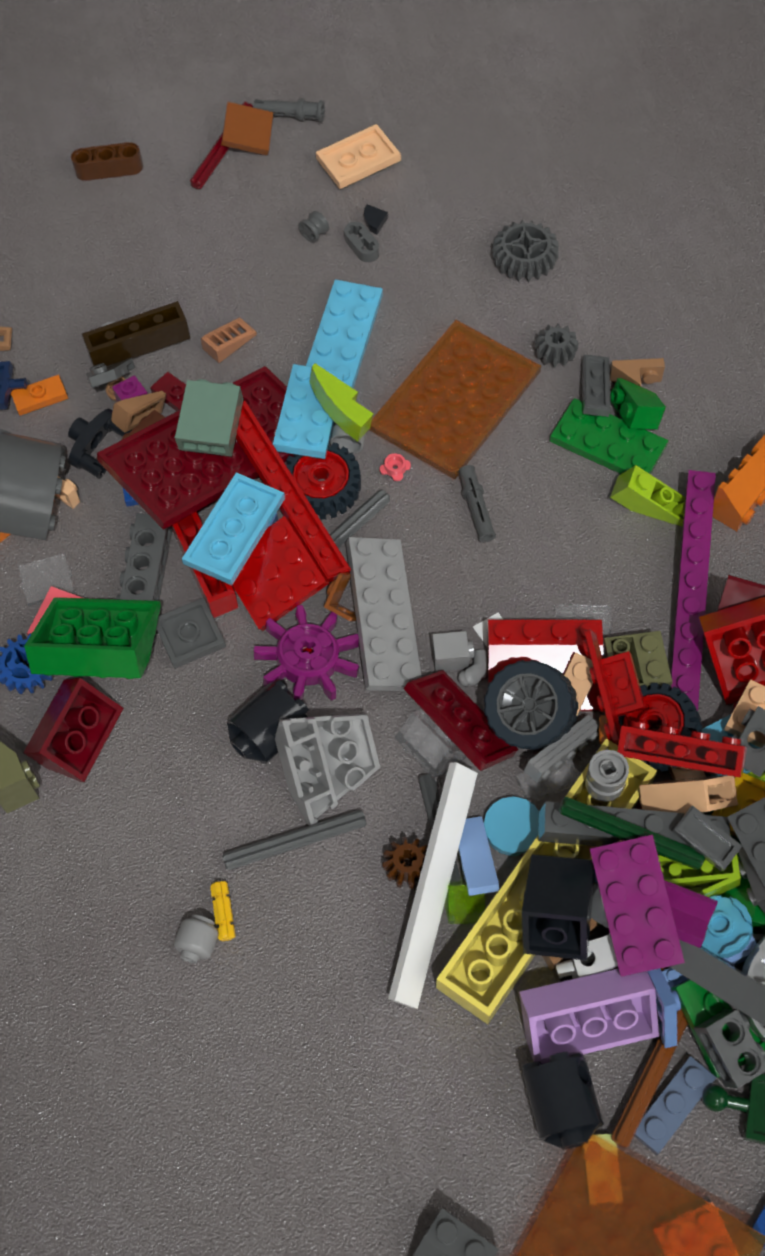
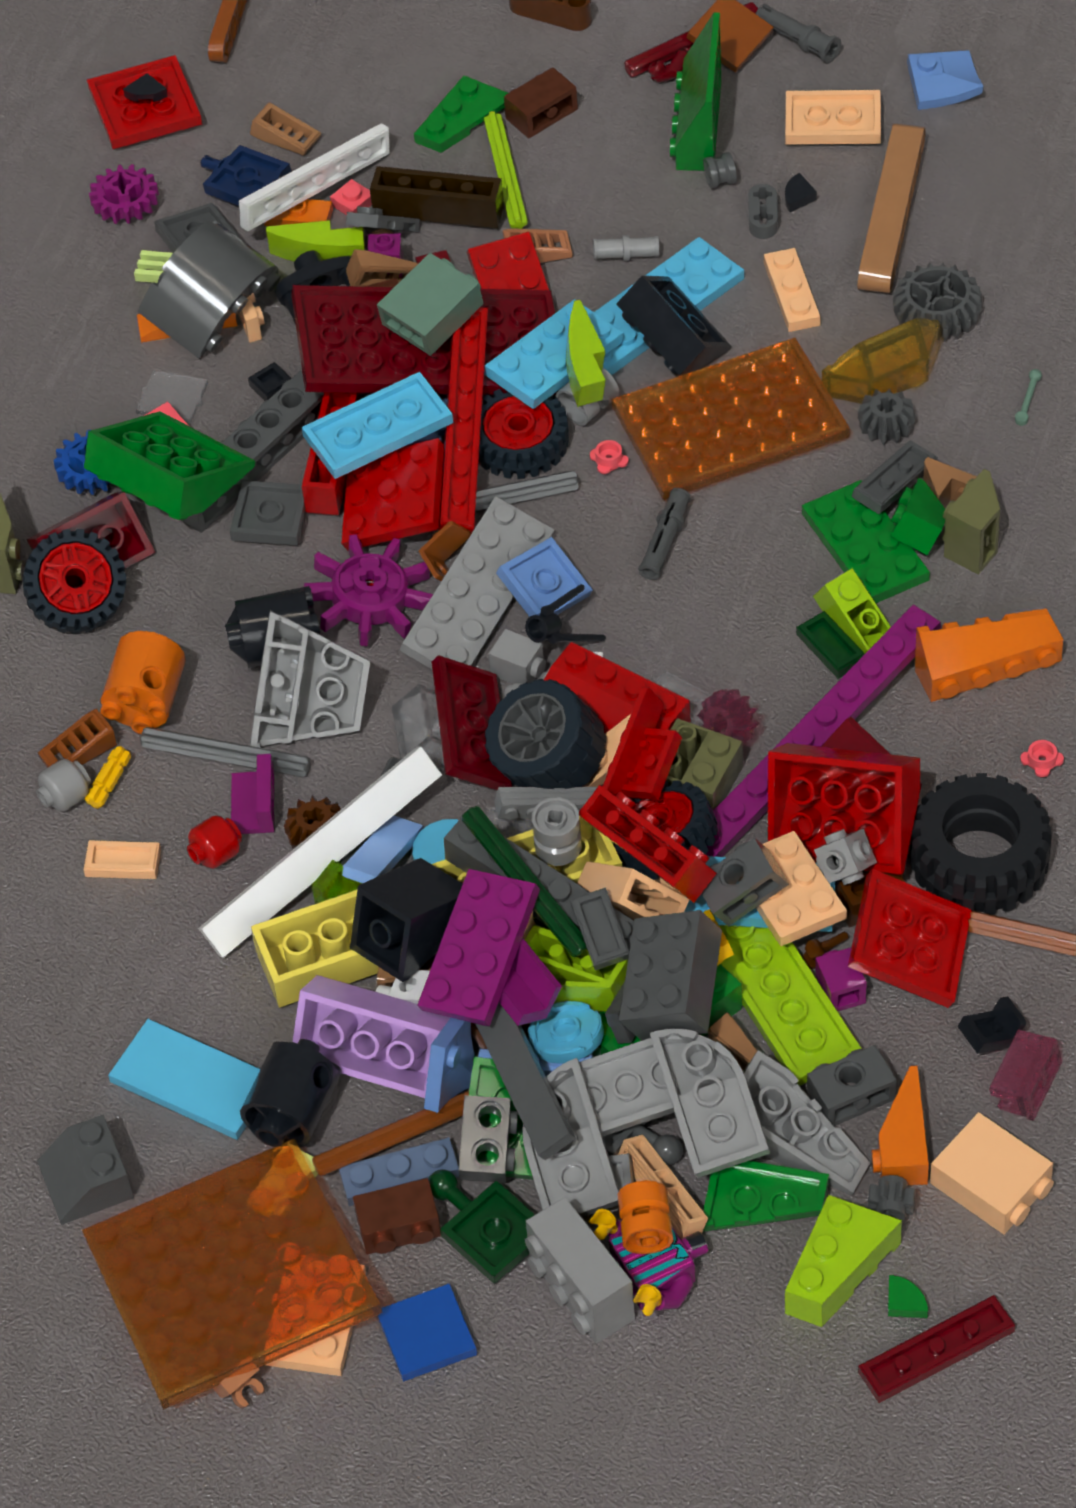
camera: 35 degrees right, 10 degrees down
none -> wheel [23,529,126,634]
none -> dark orange slope [38,708,117,768]
none -> light nougat tile [84,840,161,879]
none -> orange cylinder [100,631,186,734]
none -> medium azure tile [108,1019,260,1140]
none -> red head [187,815,242,869]
none -> magenta panel [231,754,275,834]
none -> white tile [239,123,390,231]
none -> black tile [248,362,292,401]
none -> lime slope [266,220,366,262]
none -> coral plate [330,179,372,215]
none -> copper brick [353,1178,441,1255]
none -> green wing [414,75,508,153]
none -> red plate [467,232,549,290]
none -> lime axle [484,111,528,229]
none -> medium blue plate [496,537,593,617]
none -> copper brick [504,67,578,139]
none -> black plant [525,584,606,644]
none -> light grey pin [593,235,659,261]
none -> black slope [616,276,732,375]
none -> dark red arm [648,50,687,83]
none -> green slope [670,12,722,171]
none -> clear pink gear [697,689,759,744]
none -> light nougat plate [764,248,820,332]
none -> dark green tile [796,611,865,679]
none -> clear yellow wedge [822,318,940,404]
none -> medium nougat beam [857,123,926,294]
none -> medium blue plate [907,50,983,110]
none -> olive slope [942,469,1000,575]
none -> sand green hinge [1015,369,1042,426]

